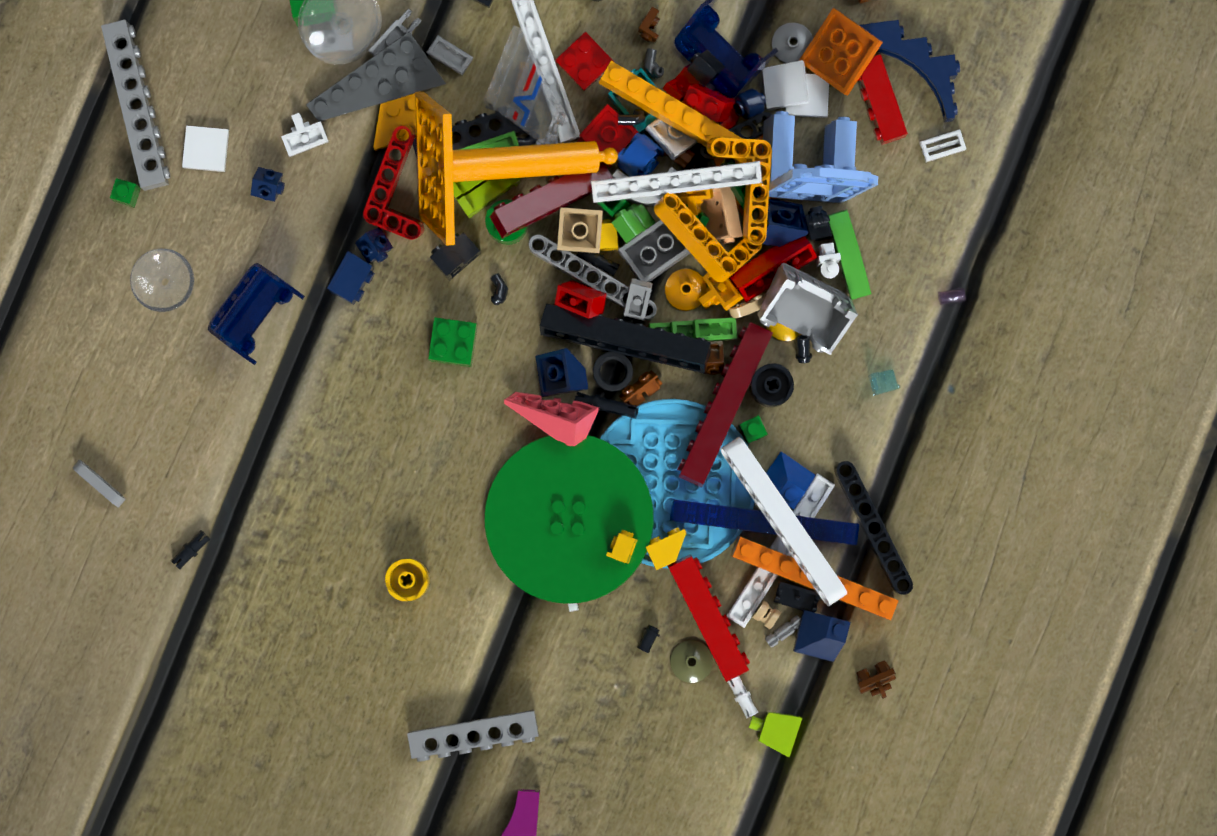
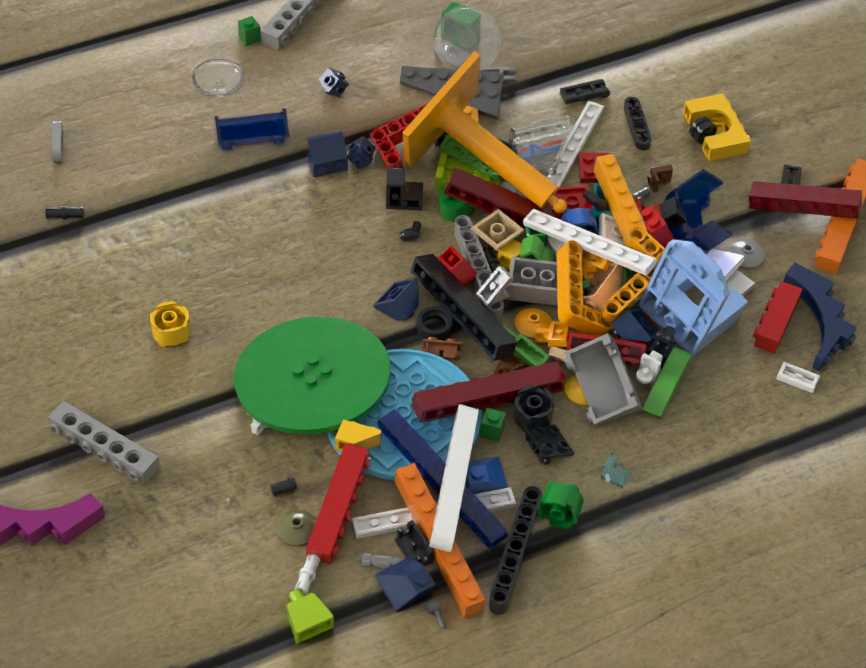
camera: 40 degrees right, 35 degrees down
white tile [182,126,229,172] -> none
white hinge [281,113,329,157] -> none
light grey plate [426,35,473,76] -> none
green brick [428,317,478,367] -> none
coral wedge [504,392,599,446] -> none
black pin [574,392,639,419] -> none
yellow brick [606,530,638,564] -> none
tan wheel [752,600,782,629] -> none
black pin [795,335,812,363] -> none
orange plate [799,8,883,96] -> none
reddish brown hips [857,661,896,699] -> none
clear purple pin [938,287,966,305] -> none
none -> dark grey hand [427,600,447,629]
none -> black hinge [525,424,575,465]
none -> green brick [537,481,584,528]

